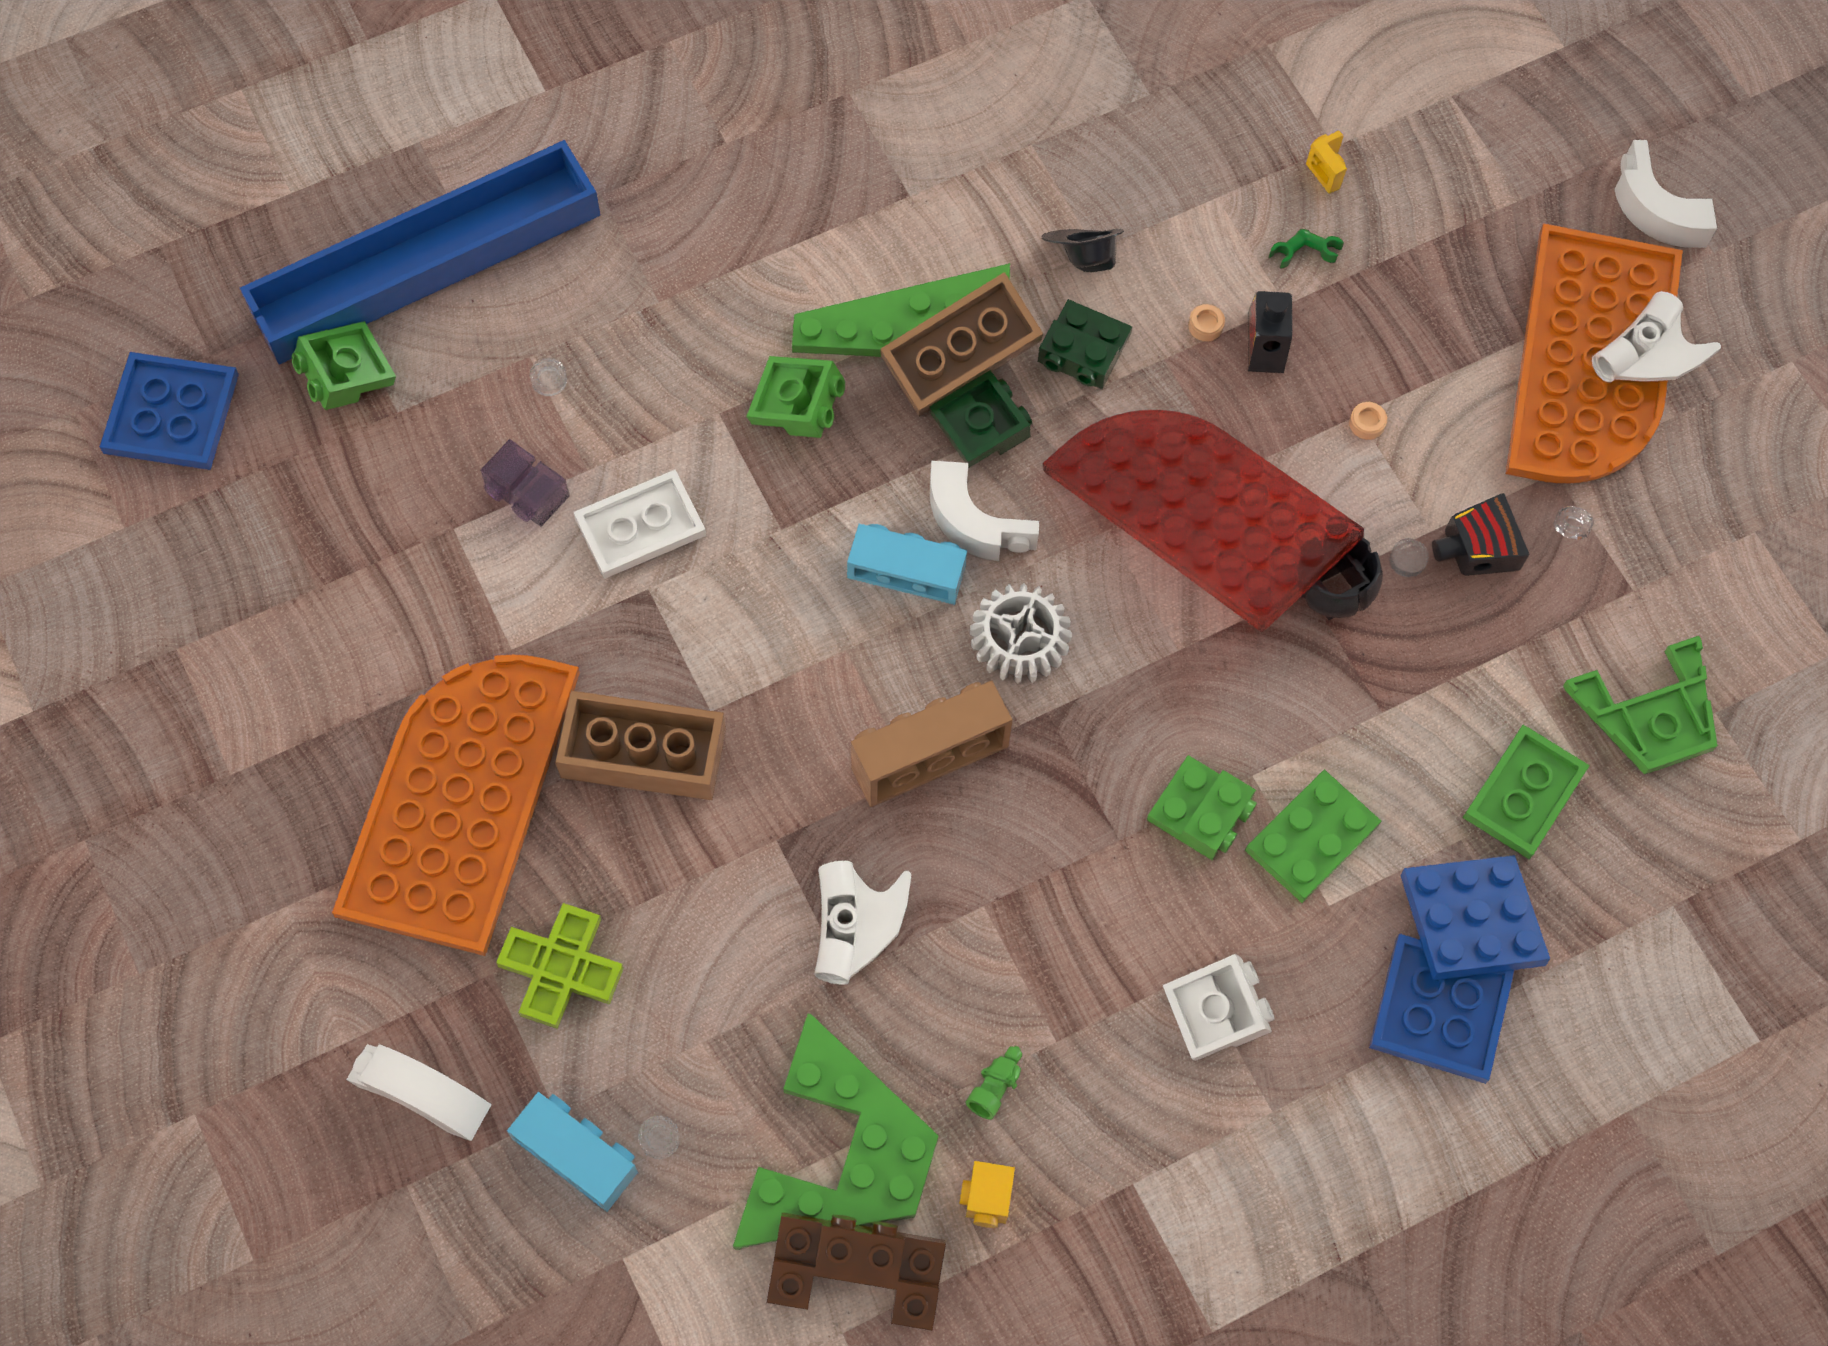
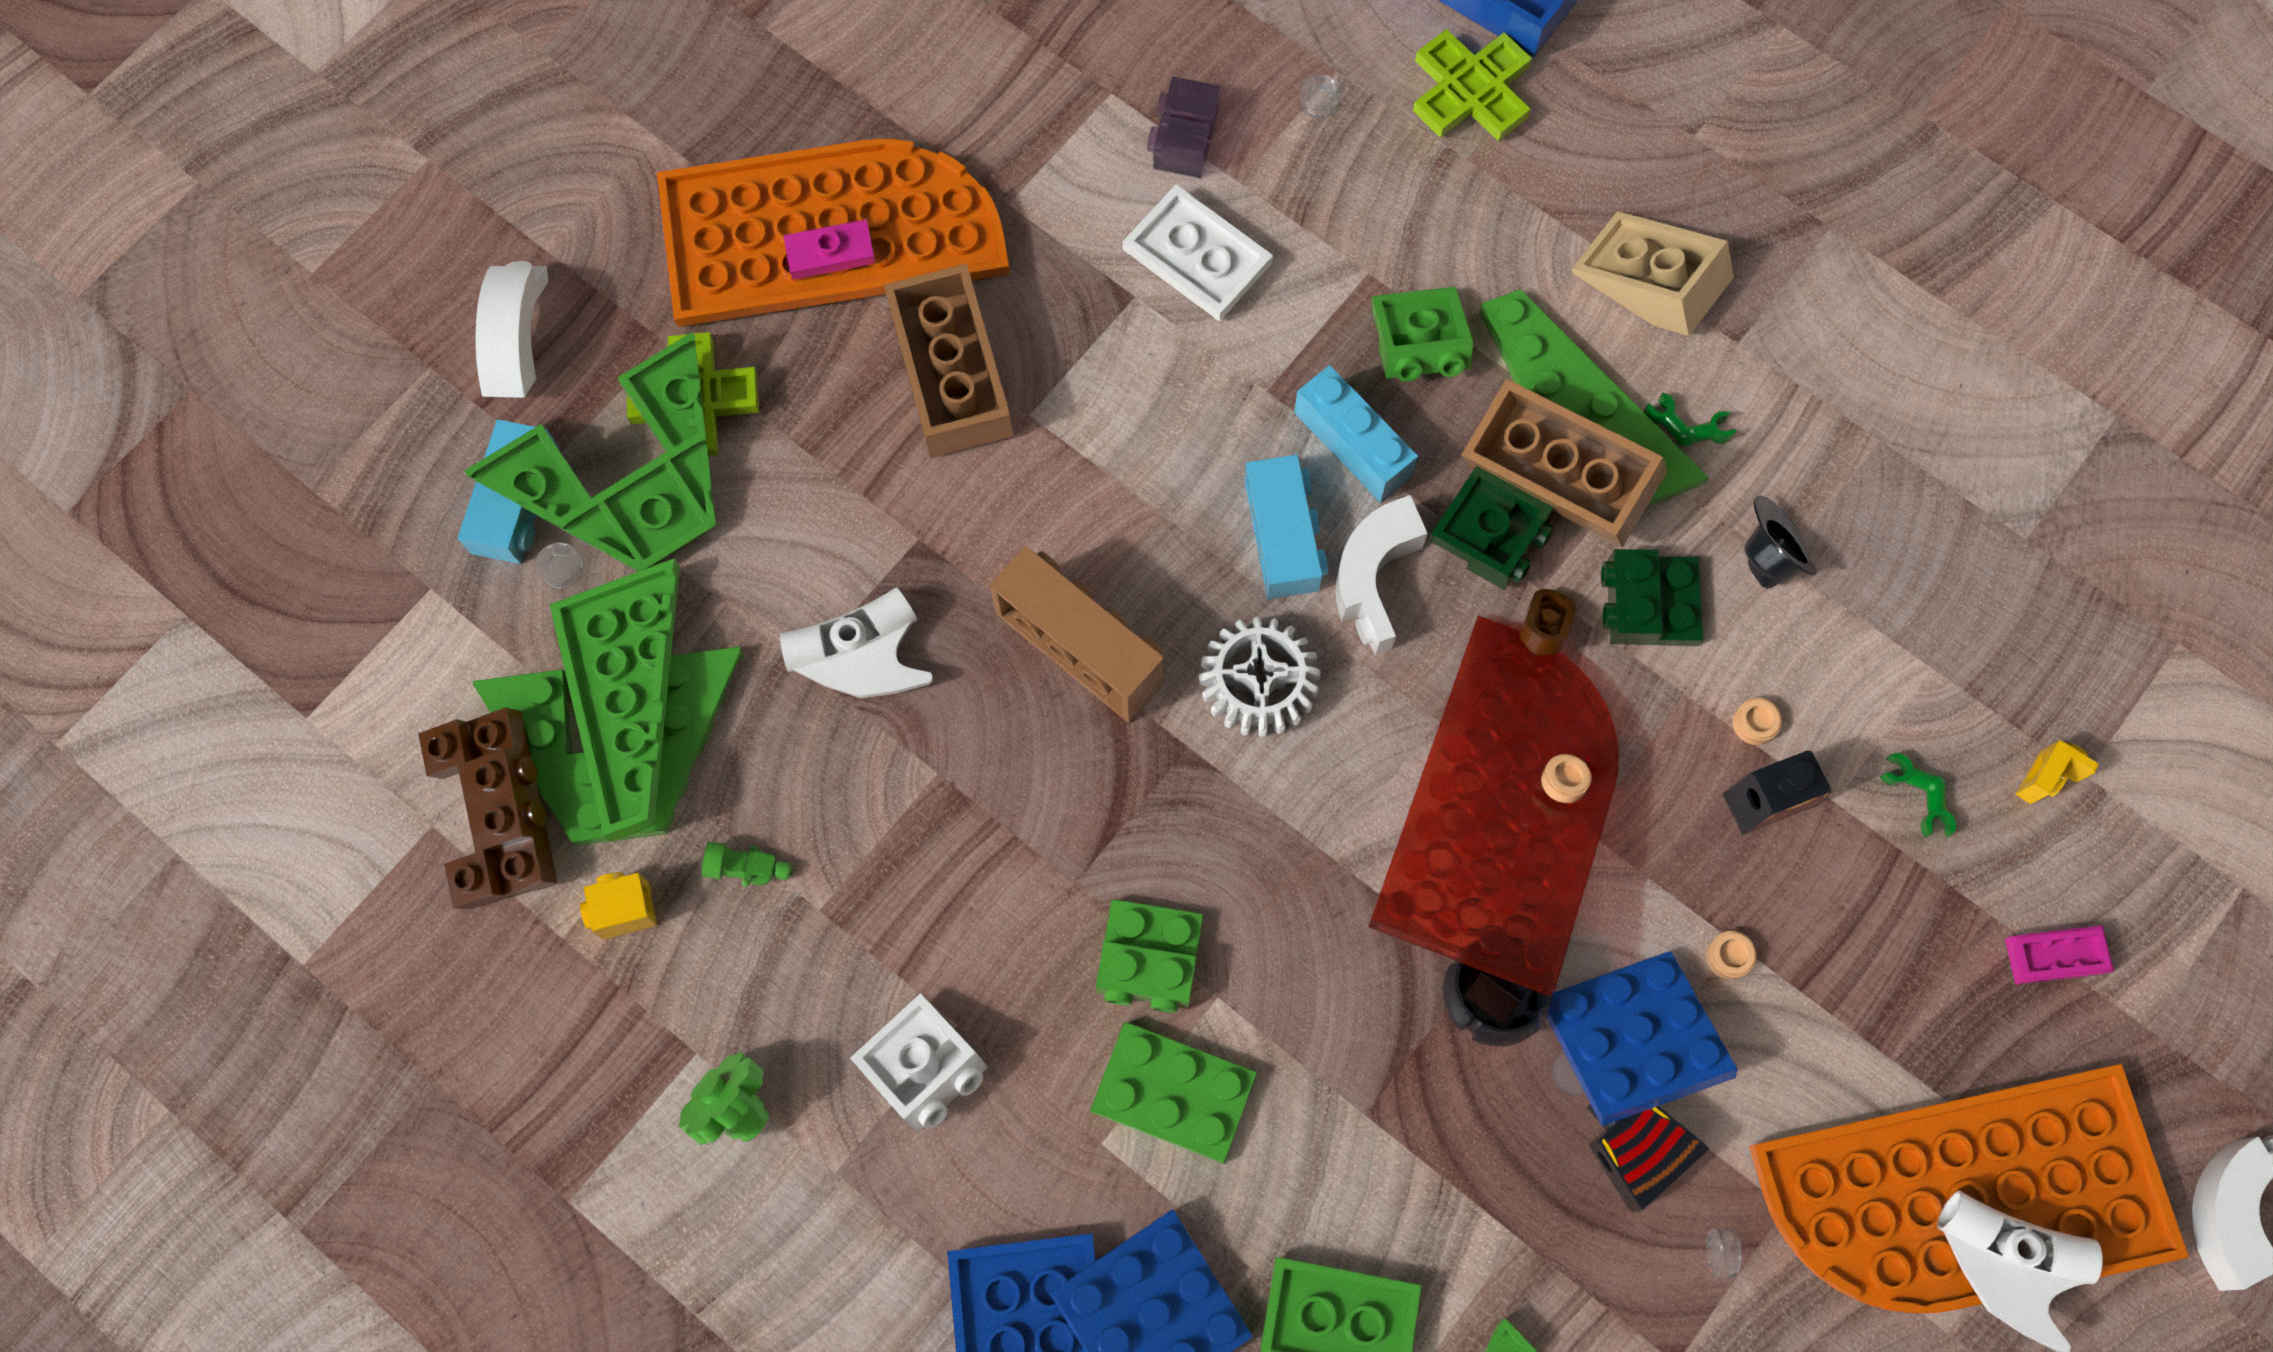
camera: 70 degrees right, 5 degrees up
none -> bright green wing [464,332,716,572]
none -> bright green wing [549,559,680,842]
none -> bright green plant [679,1052,769,1145]
none -> dark pink plate [783,219,876,280]
none -> medium azure brick [1294,365,1418,503]
none -> lime plate [1413,29,1532,142]
none -> reddish brown plate [1519,589,1576,656]
none -> light nougat tile [1541,754,1592,803]
none -> blue plate [1547,951,1738,1126]
none -> tan slope [1572,211,1734,336]
none -> green arm [1644,392,1737,447]
none -> dark pink plate [2004,925,2114,985]

